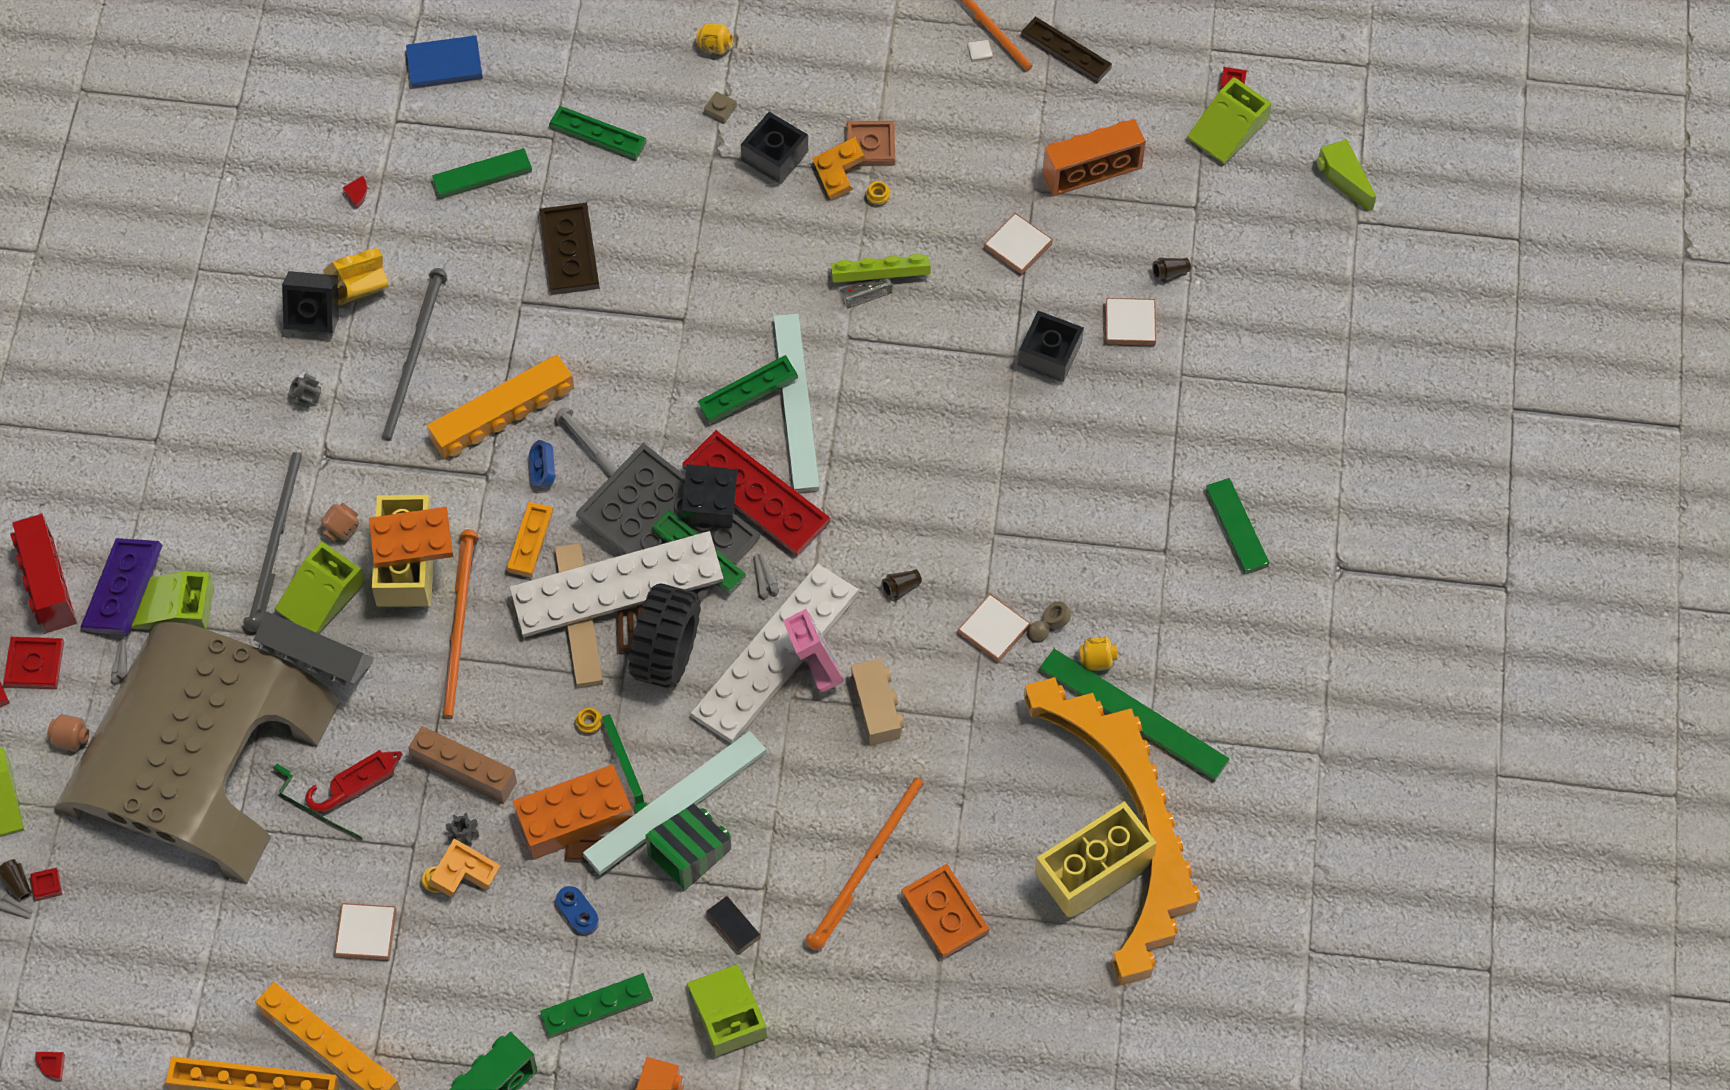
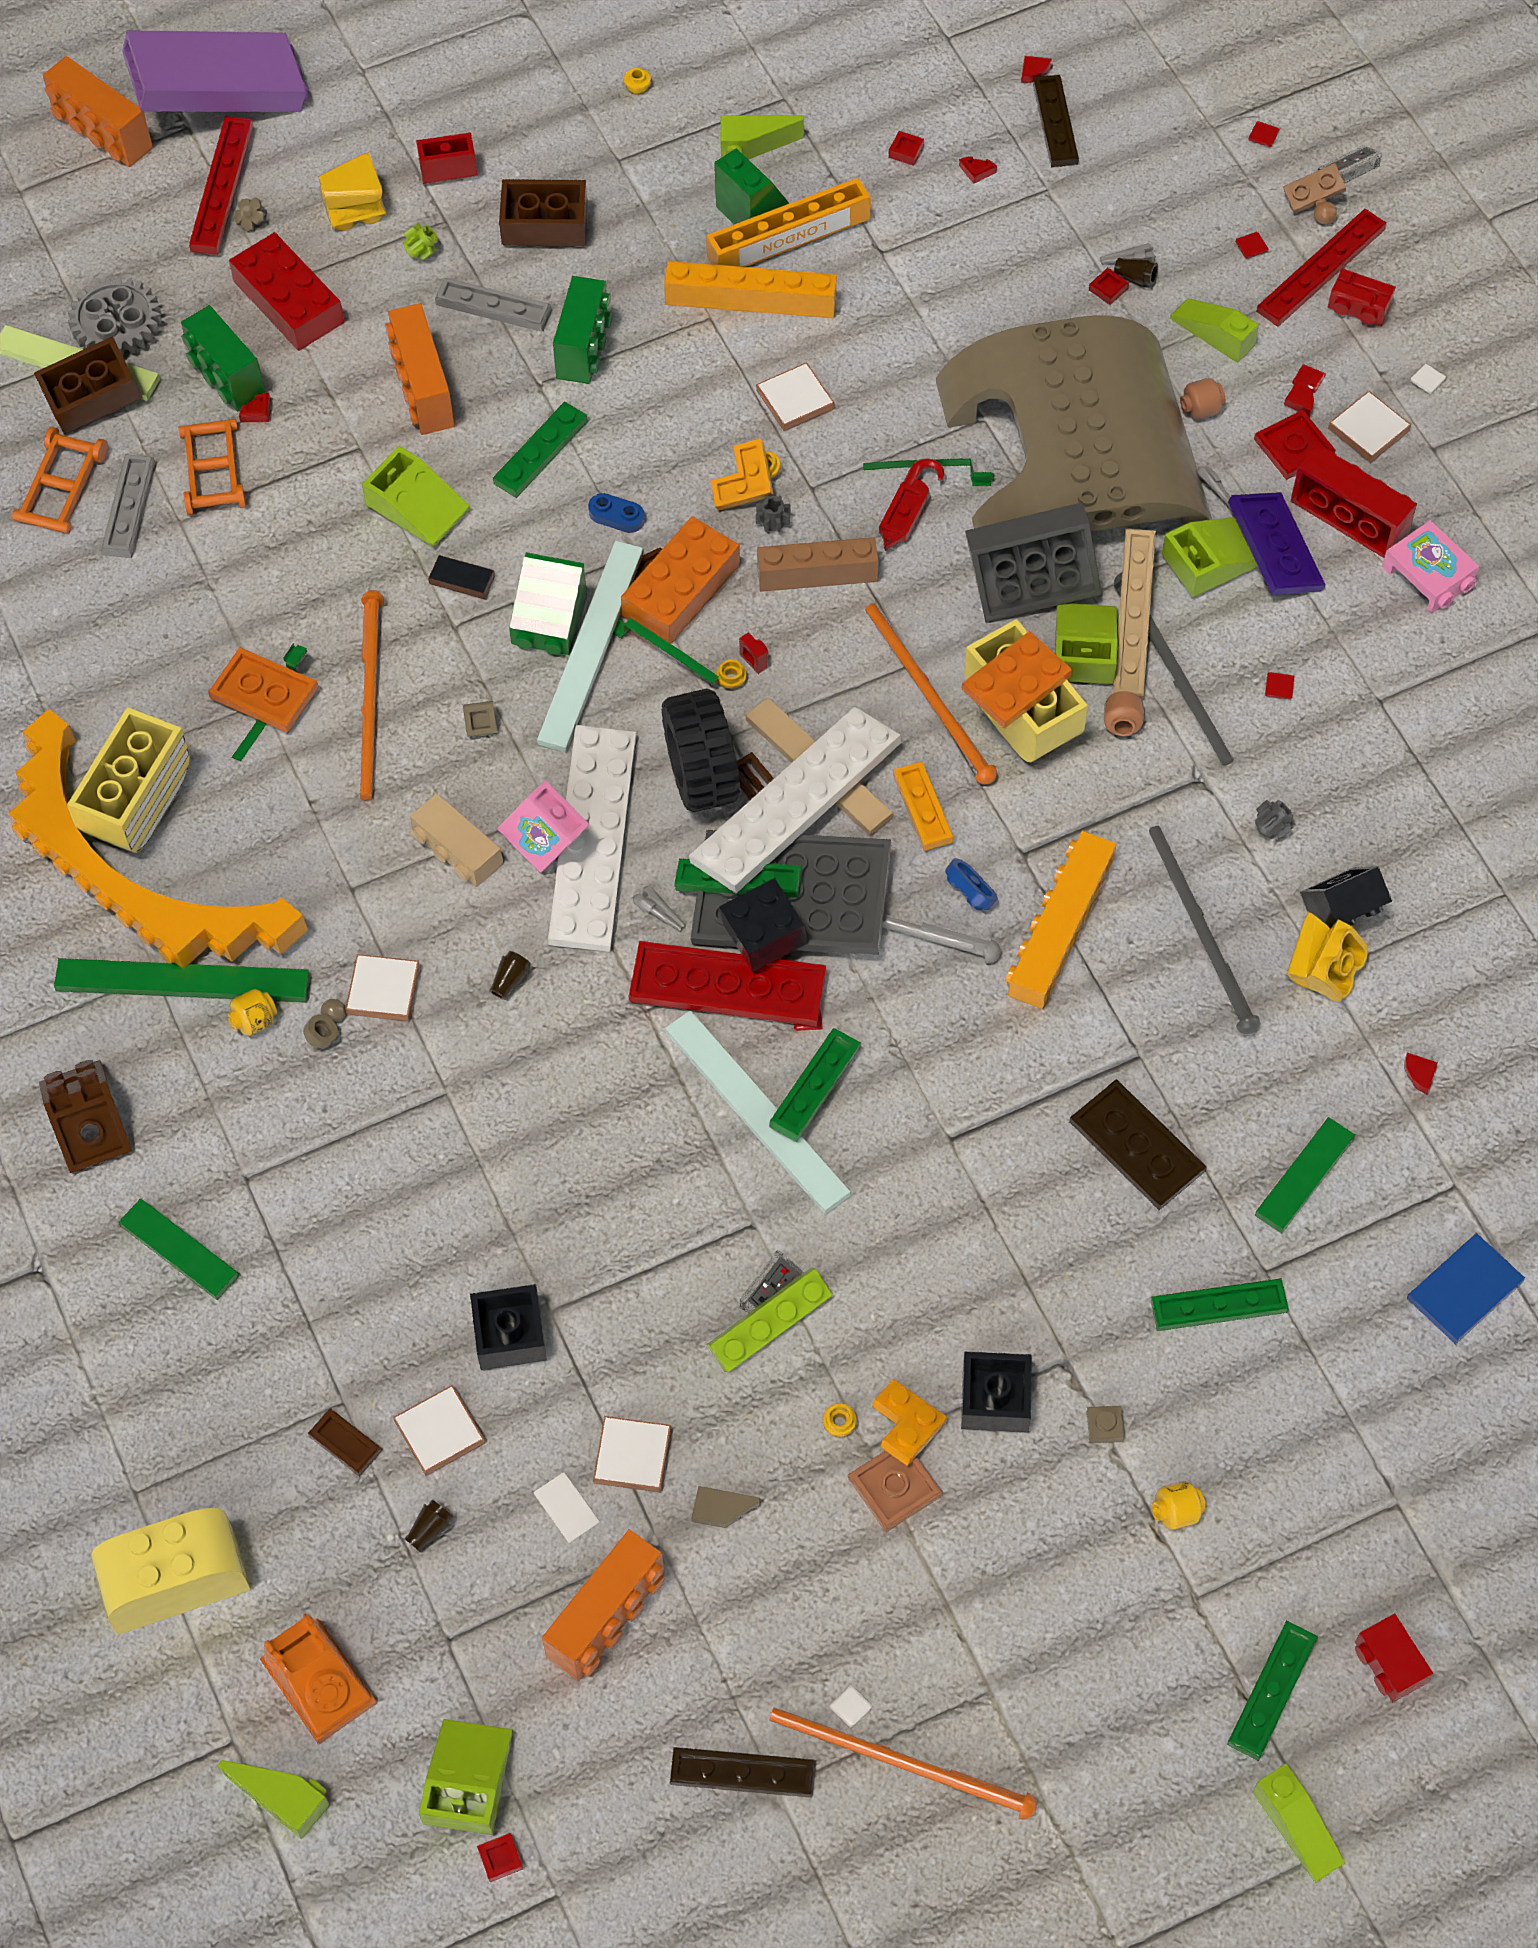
camera: 150 degrees right, 0 degrees up
none -> reddish brown bracket [39,1060,132,1173]
none -> light yellow brick [91,1508,251,1635]
none -> green piece [231,643,307,762]
none -> orange piece [260,1614,377,1745]
none -> reddish brown tile [308,1408,382,1477]
none -> dark tan plate [463,701,497,737]
none -> white sticker [533,1472,600,1543]
none -> dark tan tile [691,1486,760,1528]
none -> red plate [739,632,768,674]
none -> tan tile [1113,529,1156,700]
none -> red piece [1265,672,1295,700]
none -> bright pink panel [1382,520,1479,613]

